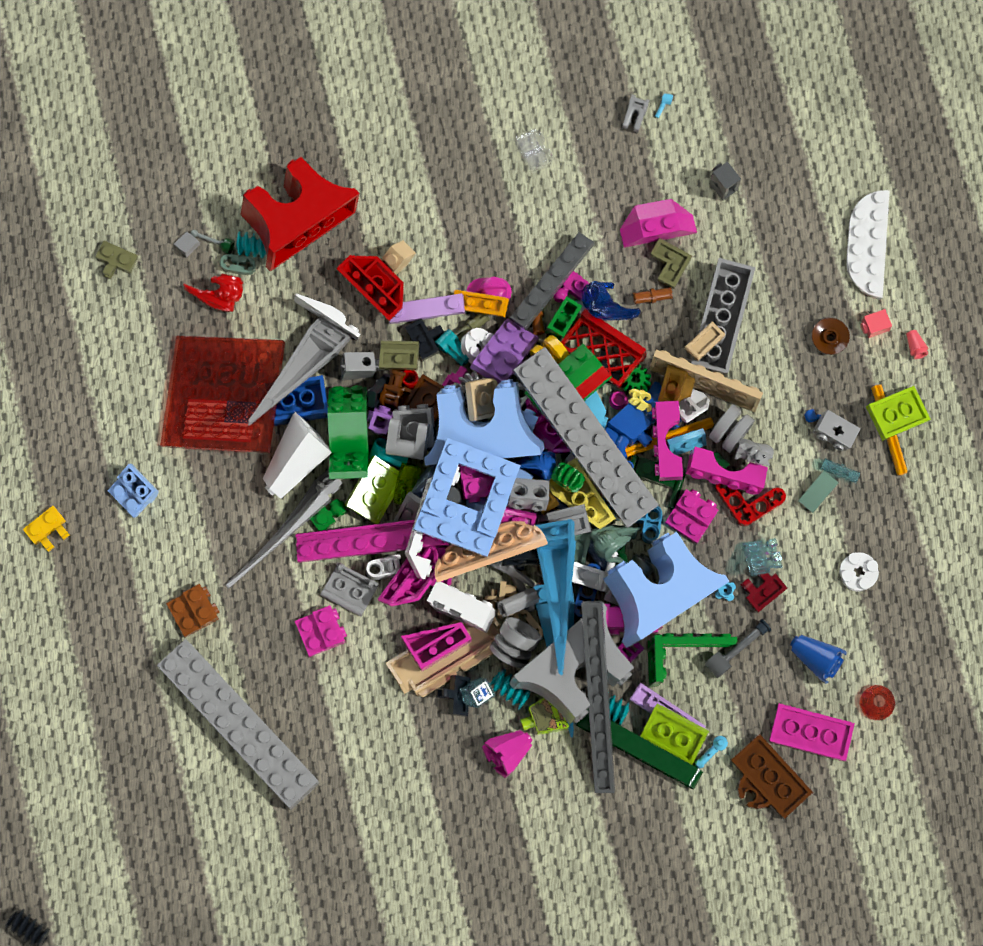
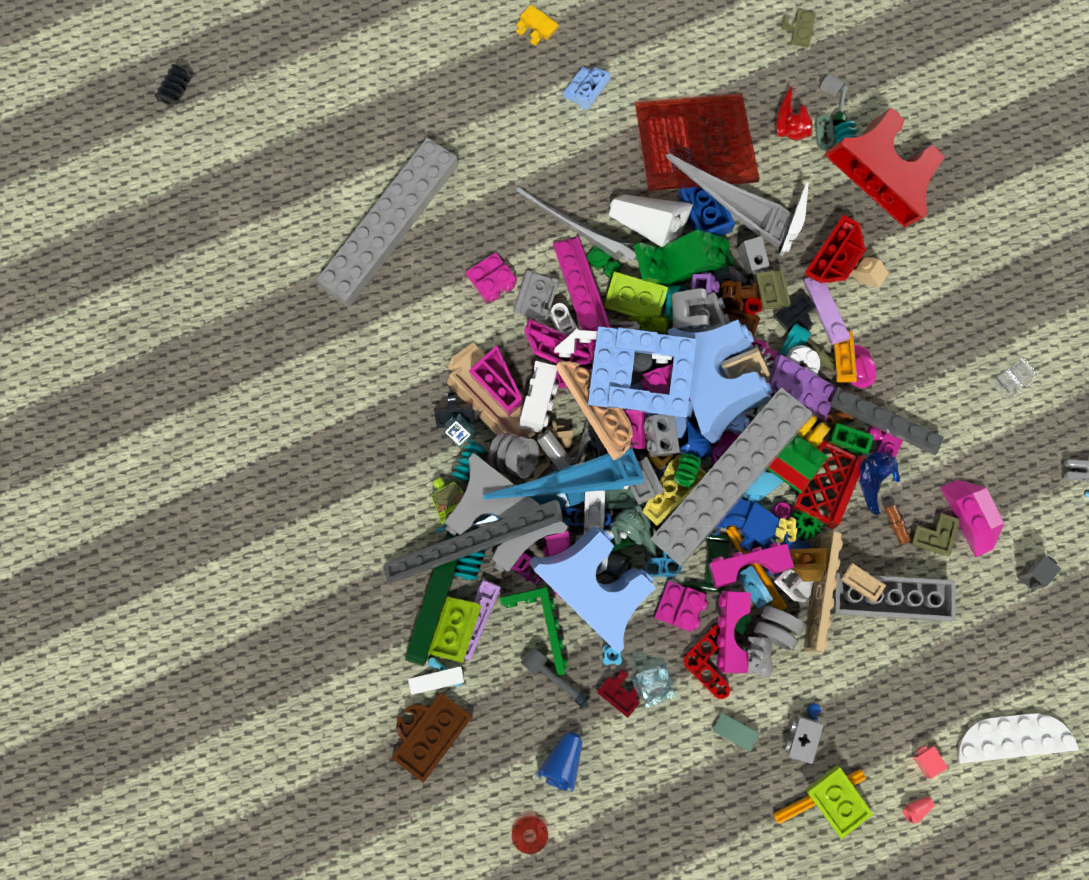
camera: 80 degrees right, 0 degrees up
dark orange plate [166,584,220,638] -> none
dark pink cone [482,730,532,778] -> none
dark pink plate [769,703,855,762] -> none
reddish brown dish [812,318,850,355] -> none
clear light blue pin [821,458,861,484] -> none
white plate [839,553,879,592] -> none
none -> white sticker [408,666,464,695]

